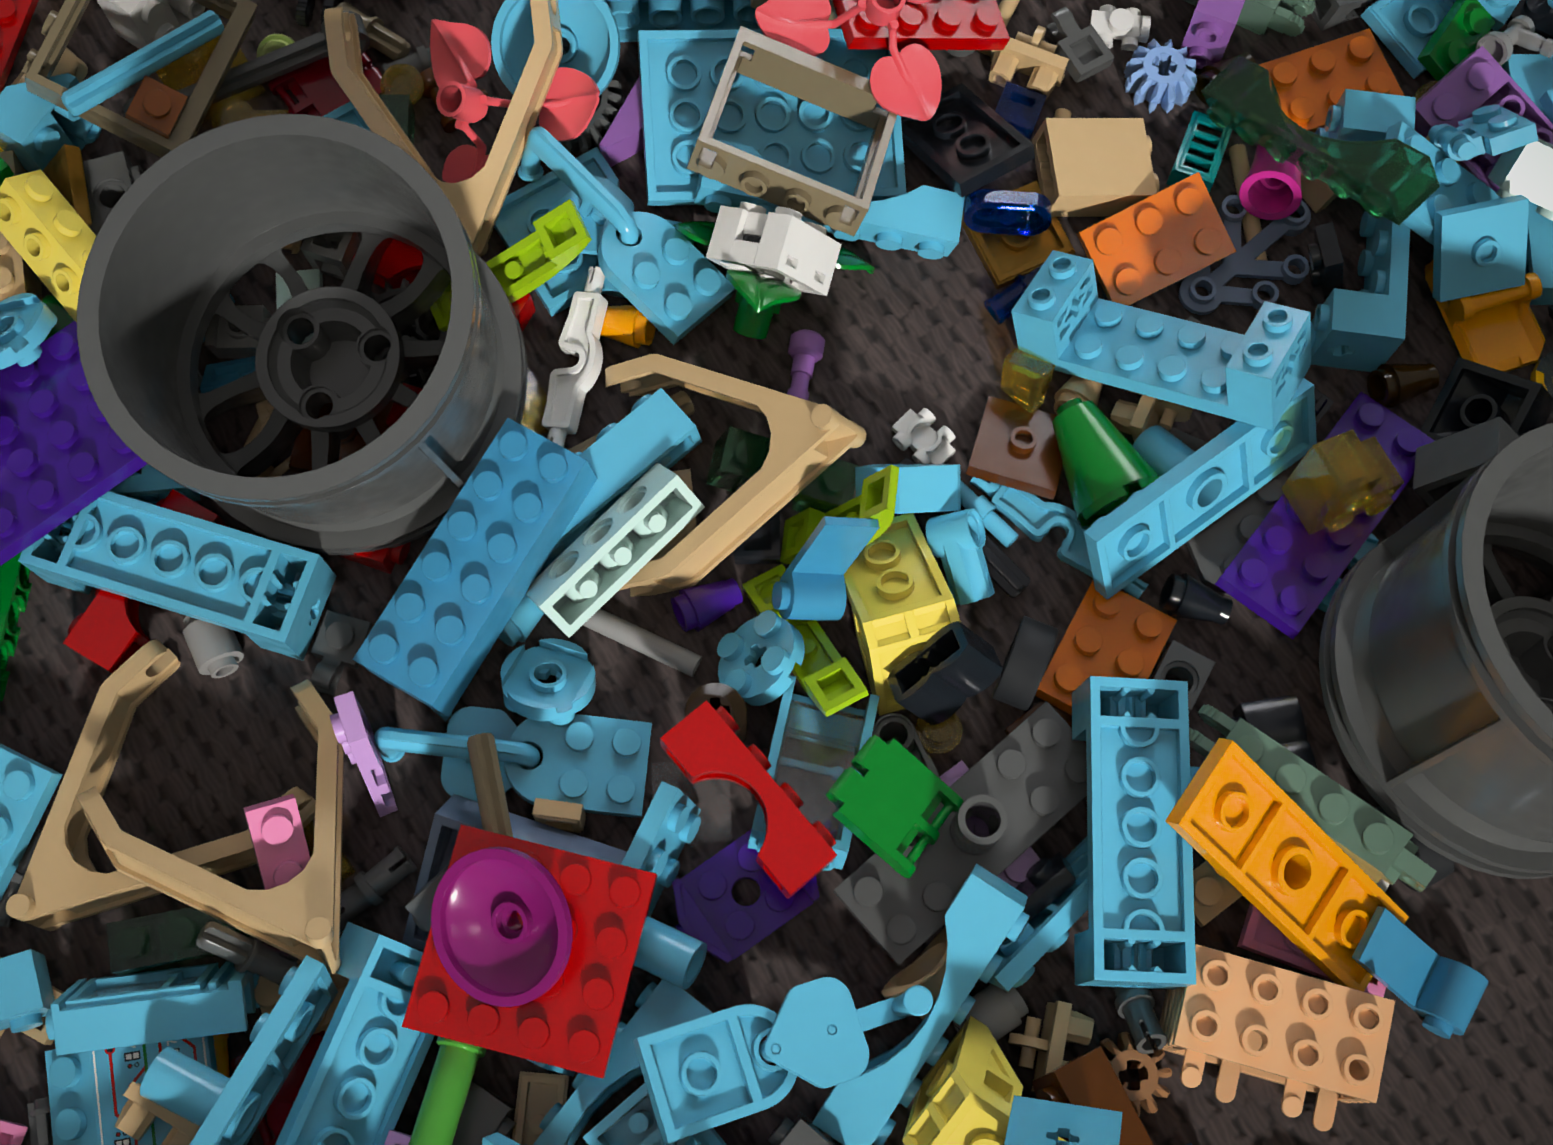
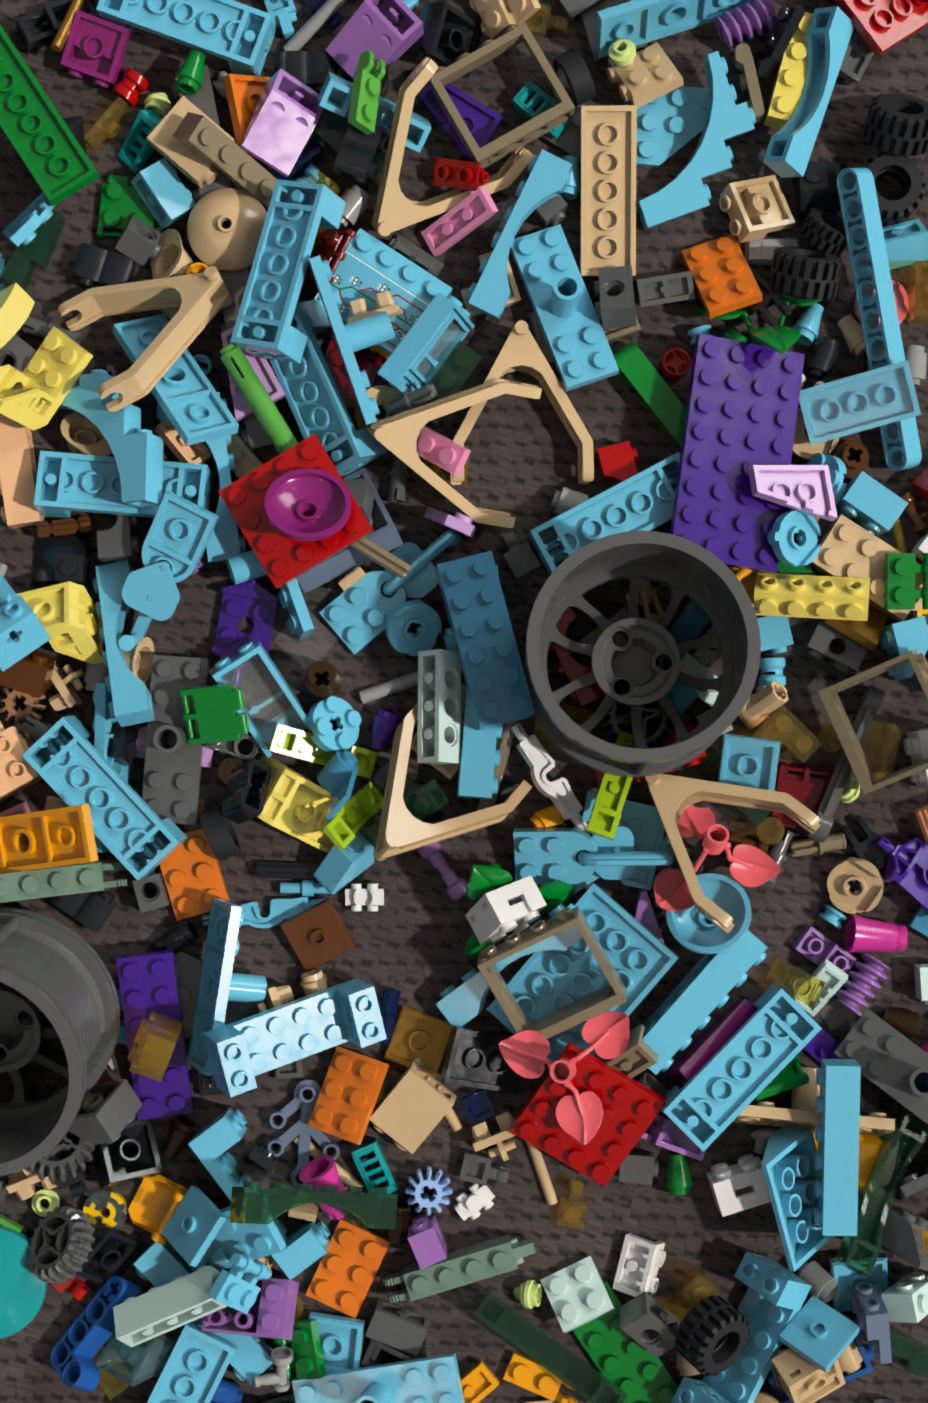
camera: 135 degrees right, 15 degrees up
medium azure axle [61,10,225,116] -> none
dark orange plate [125,75,188,139] -> none
red arch [660,700,837,899] -> none
medium azure piece [926,508,995,605] -> none
clear blue plate [964,189,1052,236] -> none
clear yellow slope [1001,348,1056,414] -> none
green cone [1052,398,1160,530] -> none

